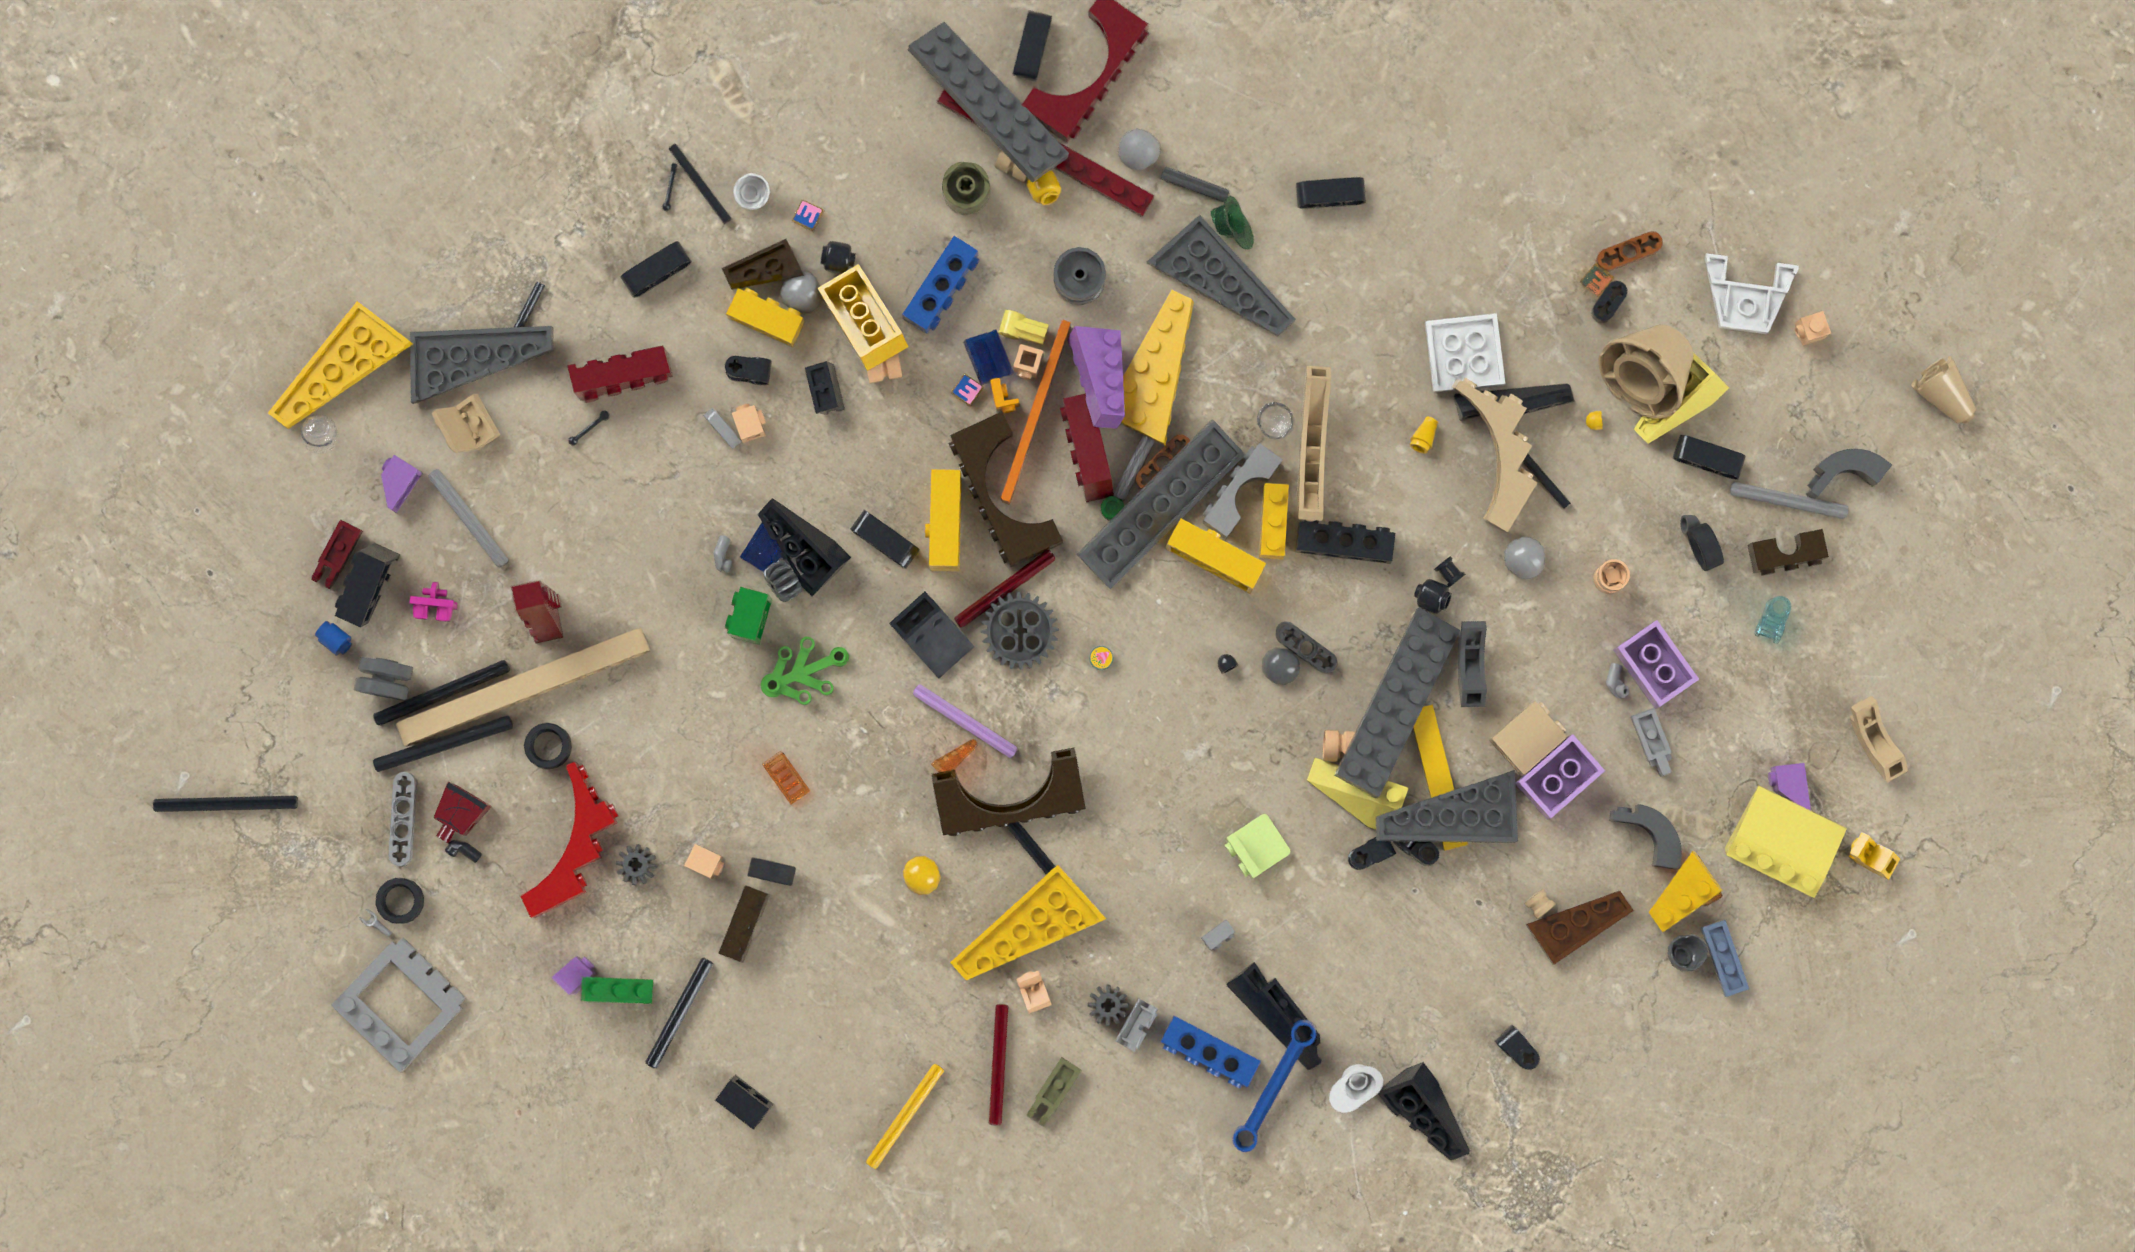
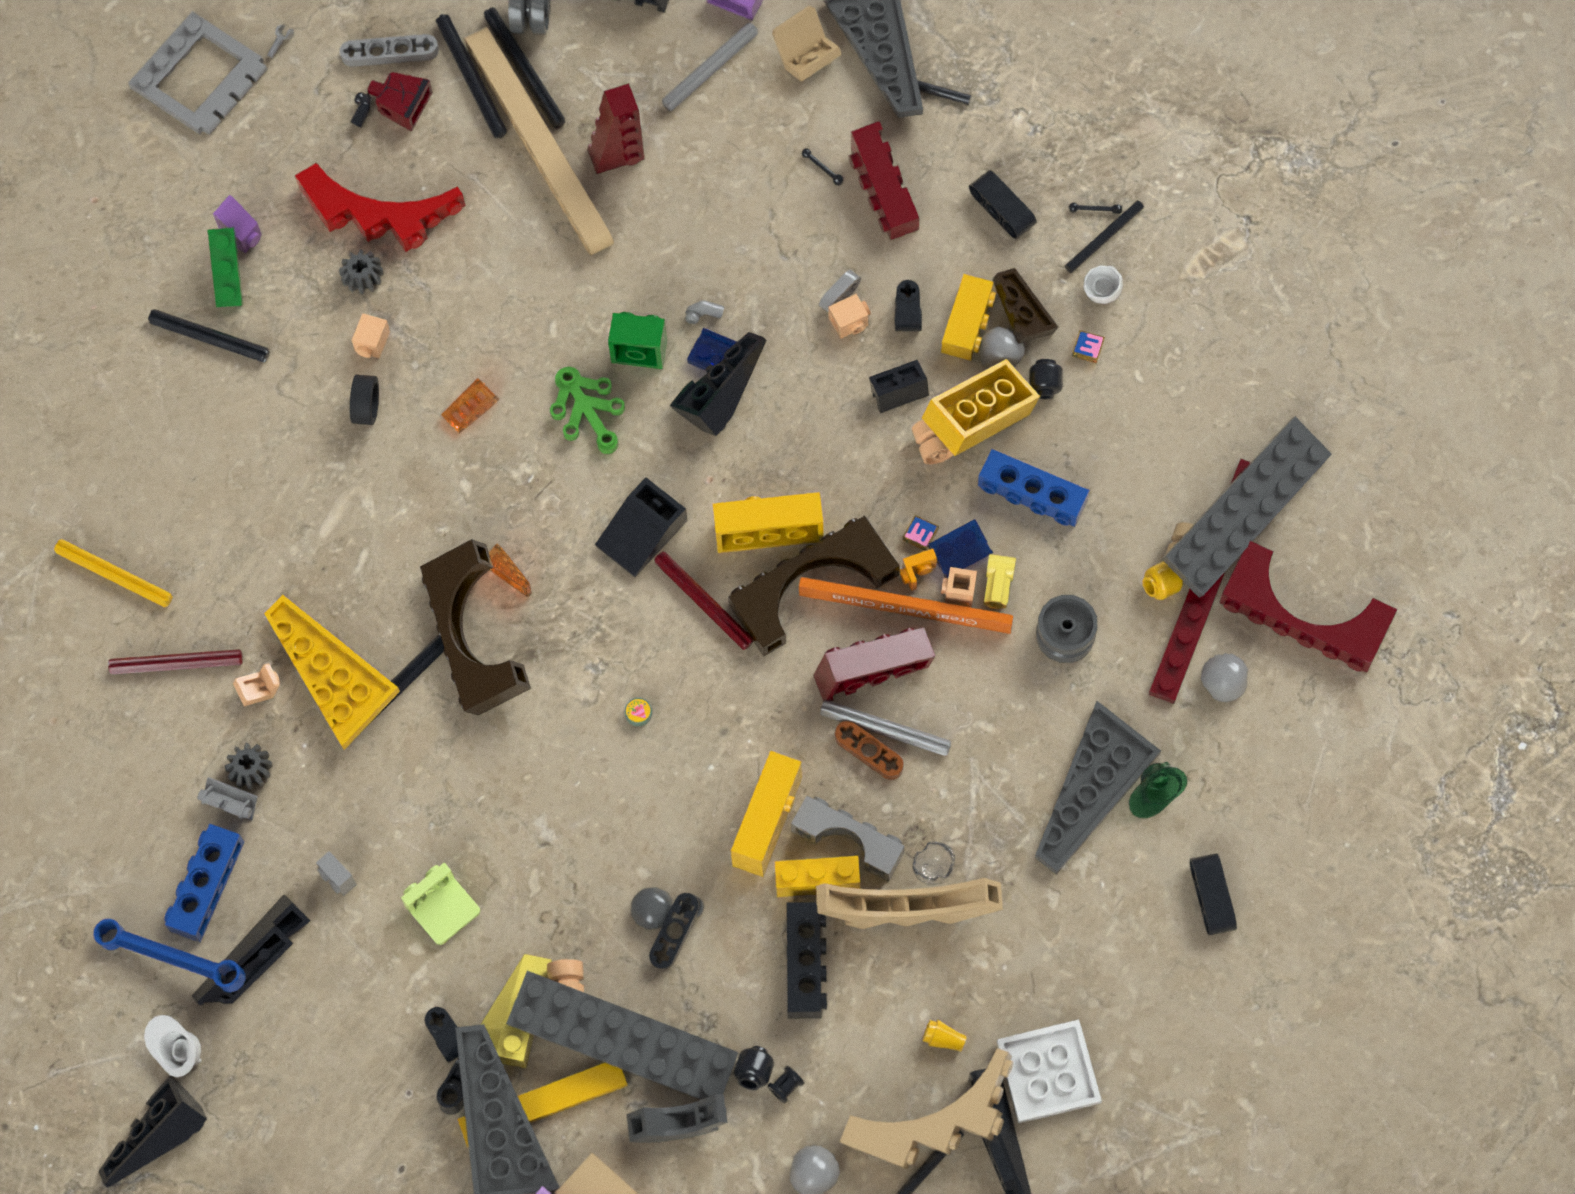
camera: 85 degrees right, 15 degrees down
black tyre [375,878,424,924] -> none
dark pink hips [410,582,458,622] -> none
black tyre [524,723,572,769] -> none
black hinge [715,1075,774,1130] -> none
dark brown arch [718,885,770,962] -> none
dark grey gear [764,560,802,602] -> none
black beam [850,510,920,569] -> none
yellow hair [903,856,941,895] -> none
lavender axle [913,684,1017,758] -> none
olive brick [942,162,990,215] -> none
dark grey gear [981,592,1059,670] -> none
black beam [1013,10,1052,81] -> none
olive hinge [1026,1057,1082,1127] -> none
medium lavender wedge [1067,326,1125,429] -> none
dark grey plate [1076,420,1245,589] -> none
green tile [1101,496,1124,521] -> none
yellow wing [1121,290,1194,446] -> none
dark grey axle [1161,167,1230,202] -> none
black hinge [1217,654,1238,674] -> none

